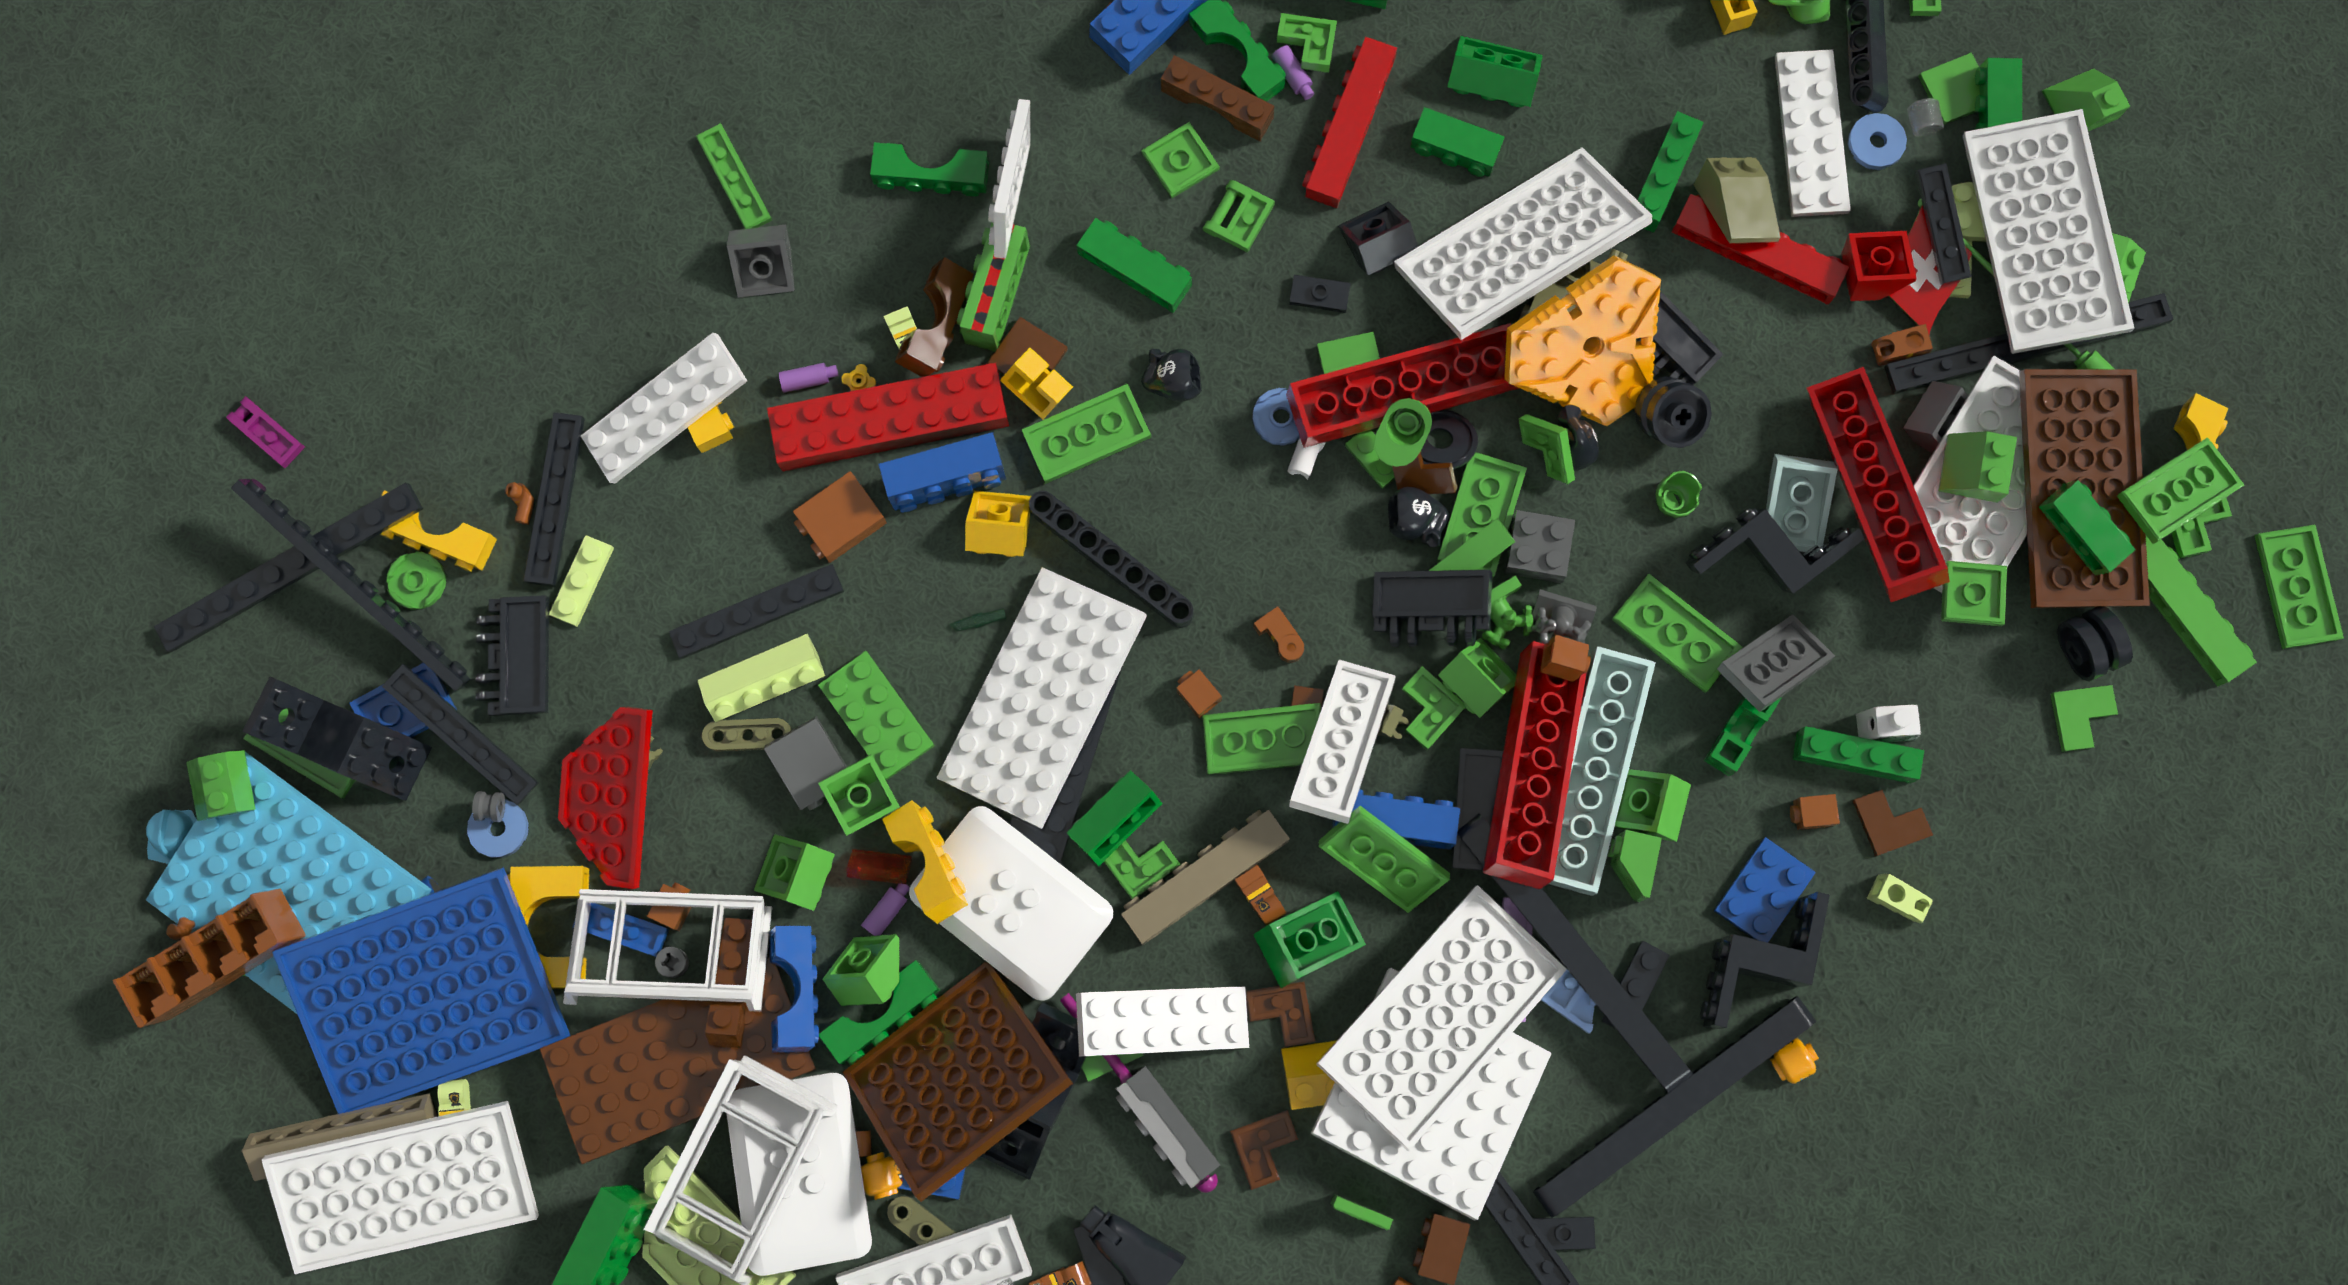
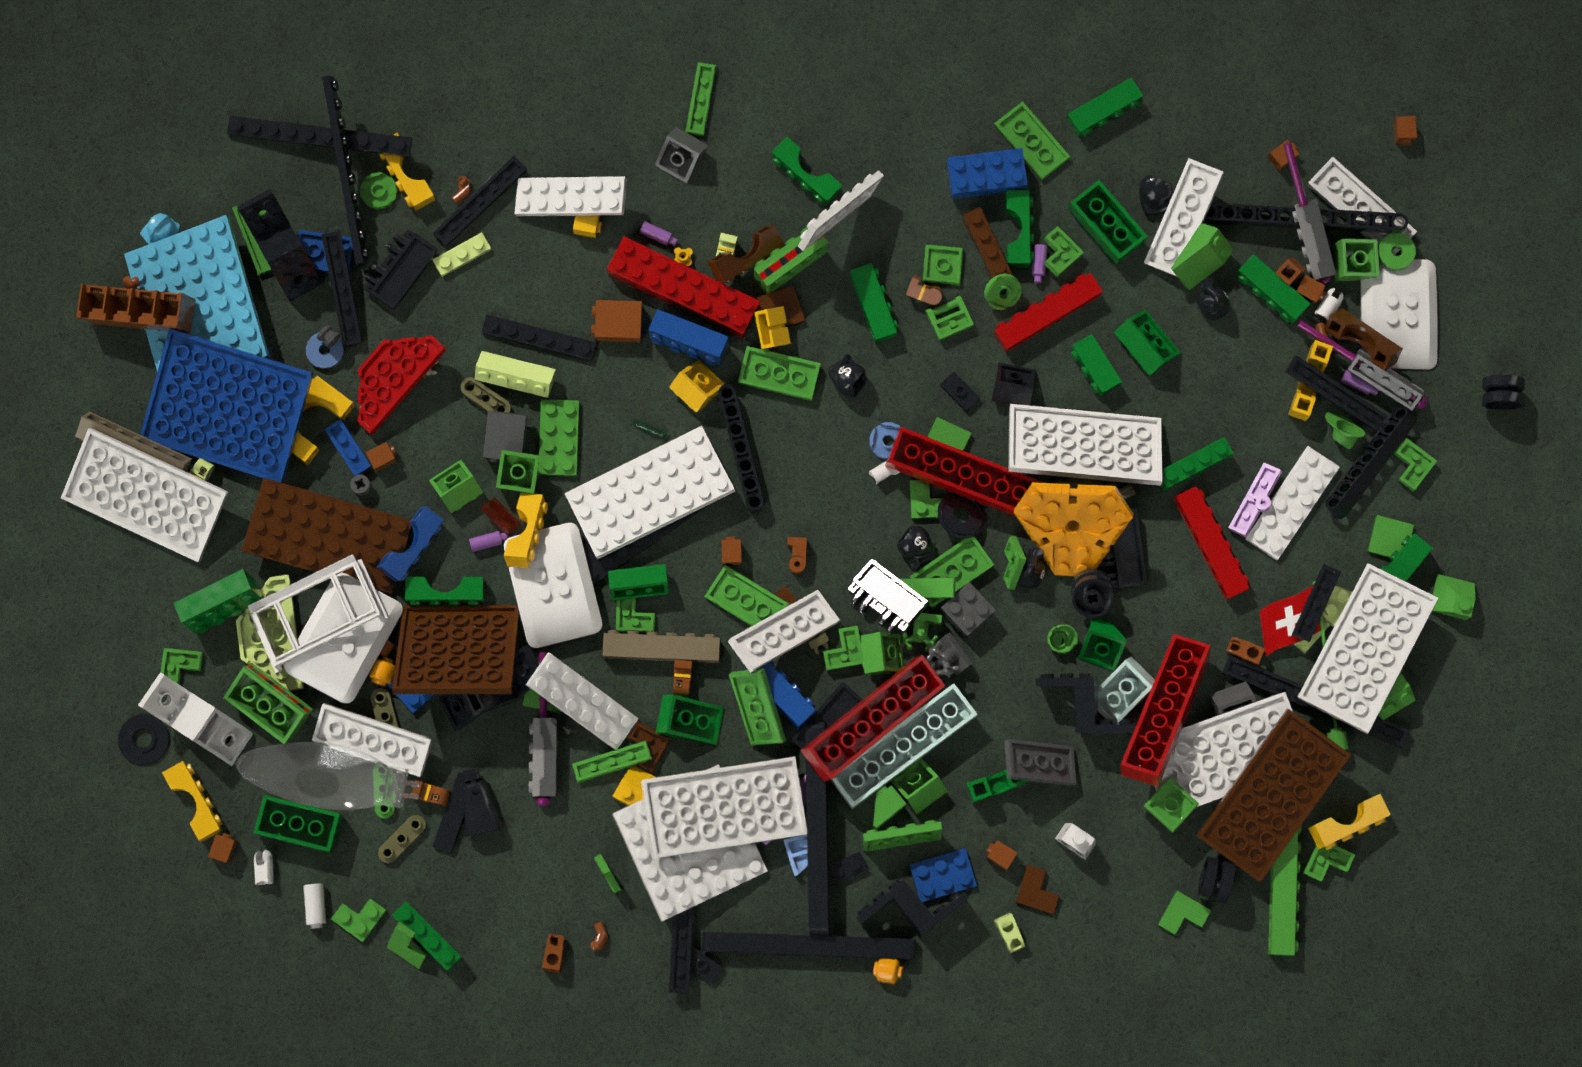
camera: 30 degrees right, 0 degrees up
bright green slope [186,750,255,821] -> none
magenta plate [226,396,305,468] -> none
white piece [563,889,772,1012] -> none
reddish brown arch [705,918,752,1048] -> none
bright green slope [822,934,899,1006] -> none
reddish brown tile [1230,1110,1298,1190] -> none
bright green piece [1374,398,1432,467] -> none
reddish brown tile [1392,451,1457,494] -> none
reddish brown brick [1412,1212,1470,1285] -> none
dark orange brick [1540,635,1591,682] -> none
bright green tile [1612,574,1742,693] -> none
slope [1694,157,1781,243] -> none
green brick [1792,726,1924,784] -> none
red slope [1841,231,1917,301] -> none
medium blue tile [1848,113,1907,170] -> none
clear piece [1907,98,1944,137] -> none
bright green slope [1938,431,2017,503] -> none
green brick [2038,480,2136,576] -> none
bright green tile [2117,437,2244,544] -> none
bright green tile [2254,525,2344,649] -> none
none -> bright green tile [572,741,652,783]
none -> bright green plate [863,820,942,852]
none -> dark orange leg [906,275,943,305]
none -> bright green tile [984,273,1022,310]
none -> green slope [1078,618,1127,671]
none -> lavender hinge [1228,463,1282,538]

